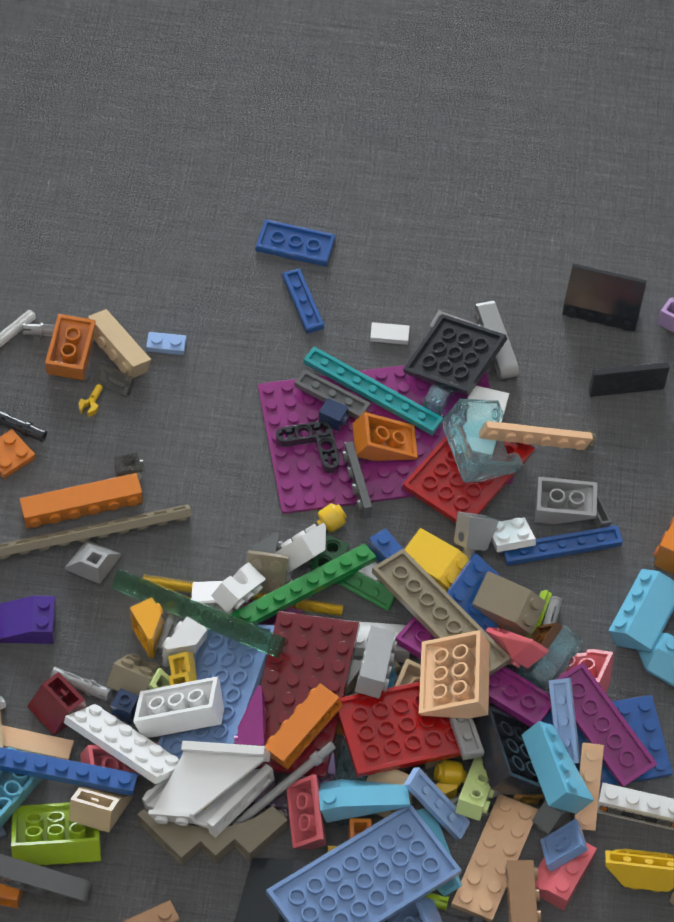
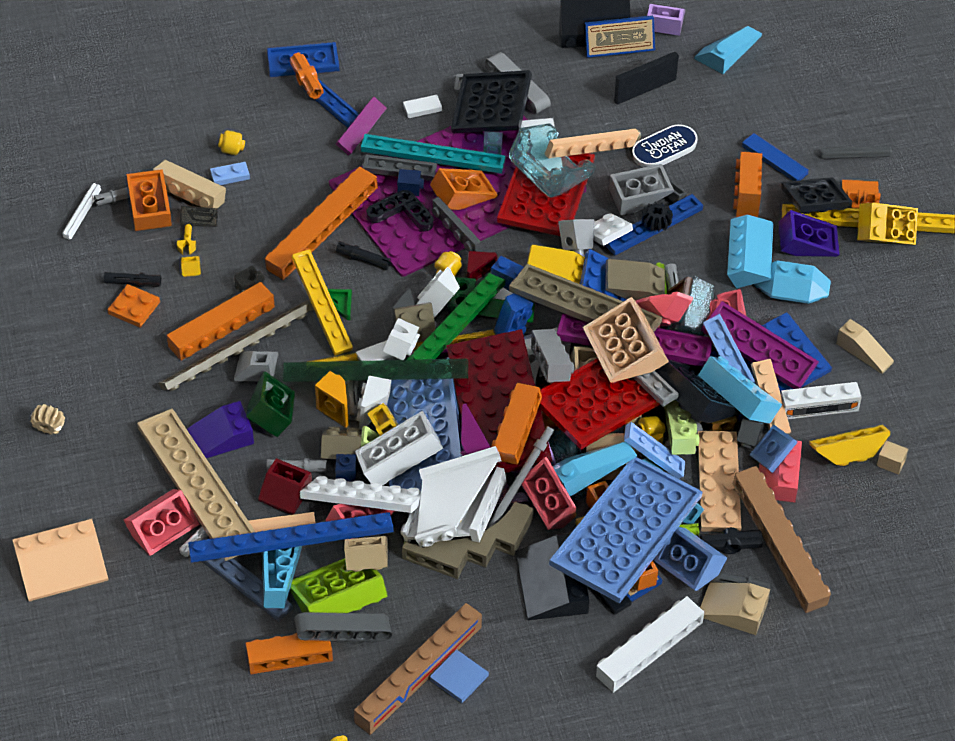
camera: 20 degrees left, 5 degrees down
none -> yellow slope [181,256,201,277]
none -> yellow head [218,130,245,155]
none -> dark green slope [246,371,295,438]
none -> orange brick [265,166,378,280]
none -> orange piece [290,52,324,99]
none -> yellow plate [292,249,353,356]
none -> green tile [328,289,352,320]
none -> magenta tile [336,97,387,156]
none -> black pin [336,241,391,270]
none -> dark red slope [467,251,497,281]
none -> blue slope [494,293,534,335]
none -> tile [585,15,655,58]
none -> tile [632,125,697,167]
none -> black gear [641,201,673,232]

